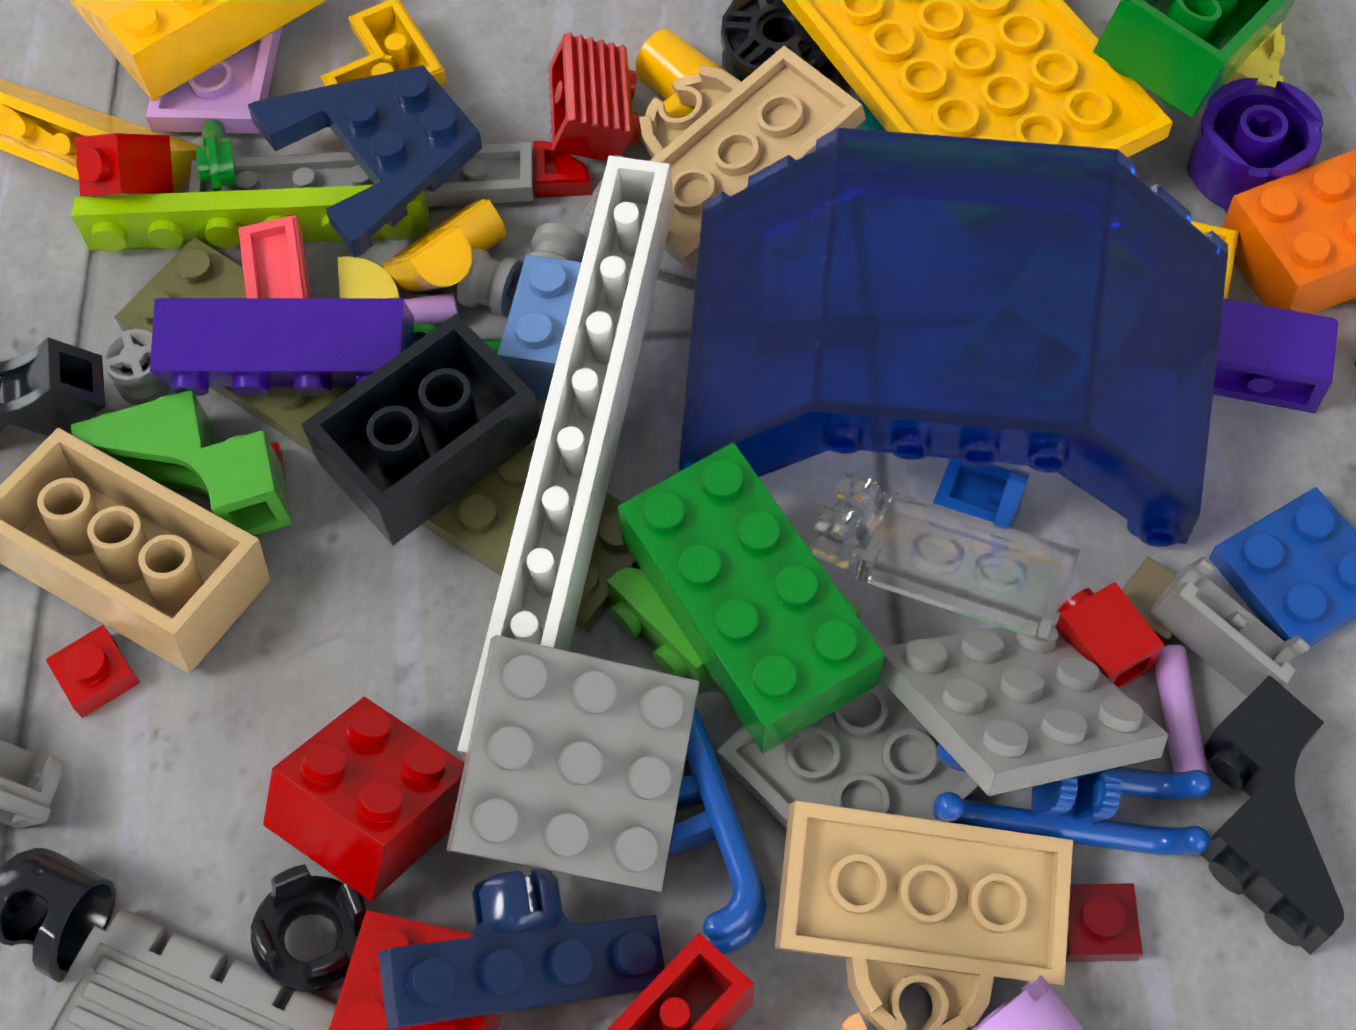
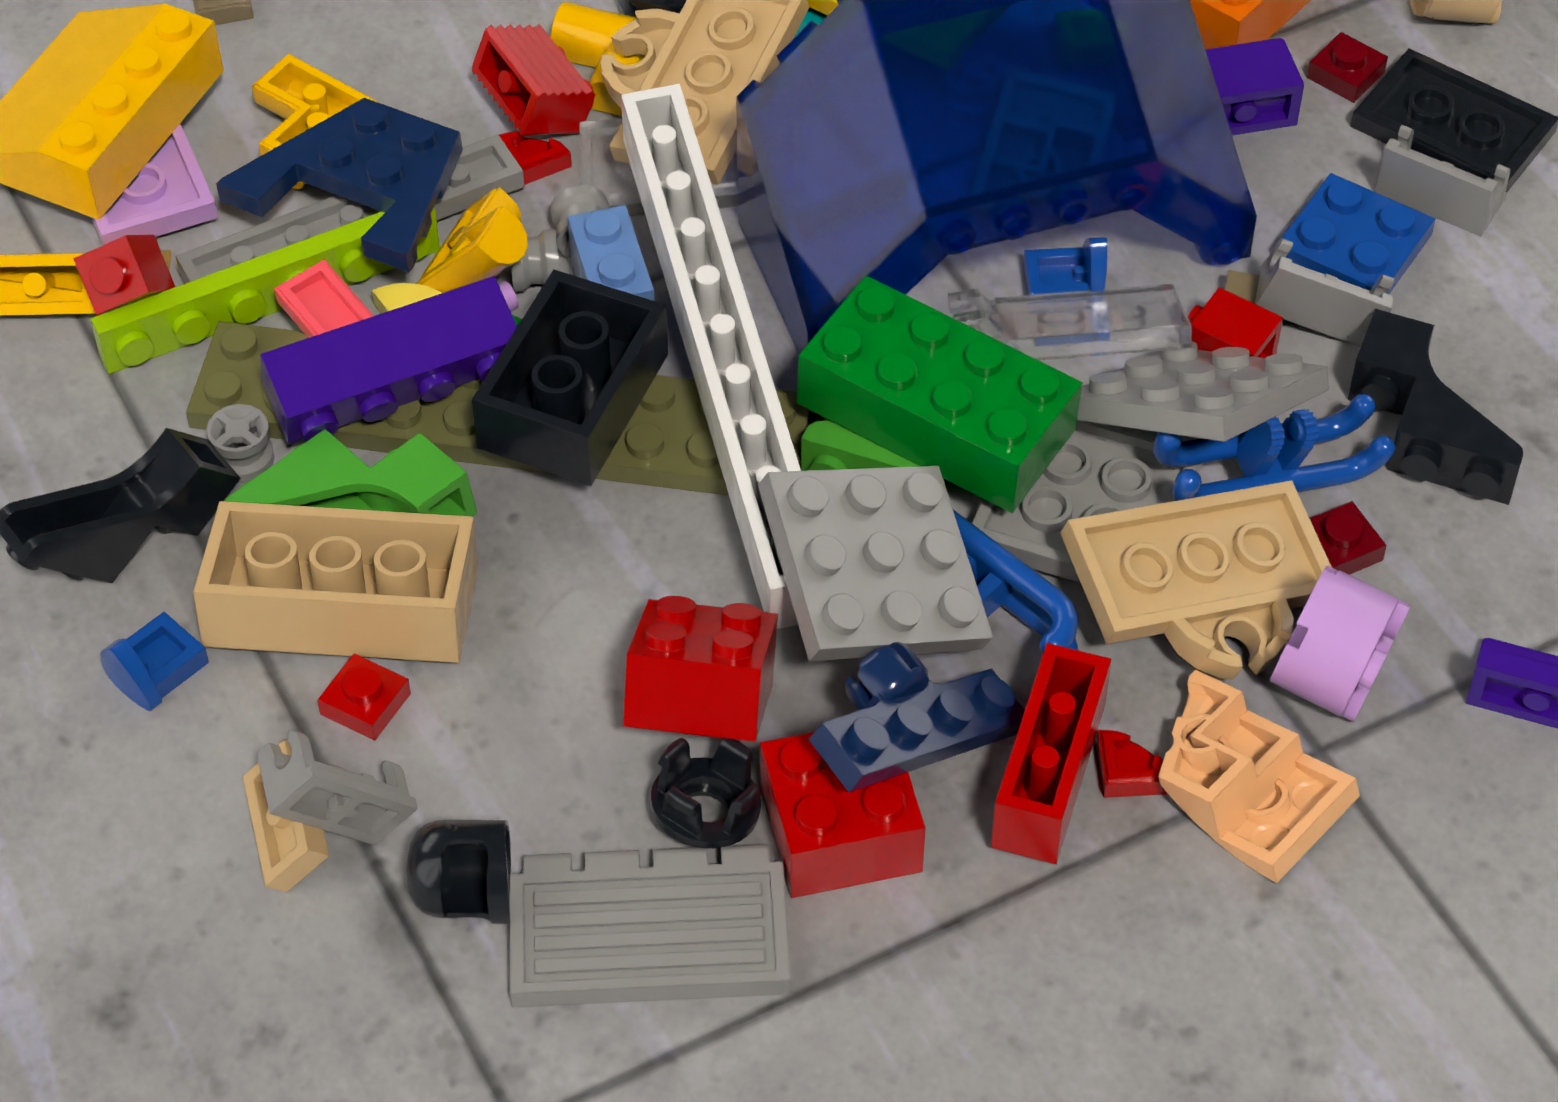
camera: 30 degrees left, 10 degrees down
green plate [195,120,236,191] -> none
lavender piece [1154,645,1209,775] -> none

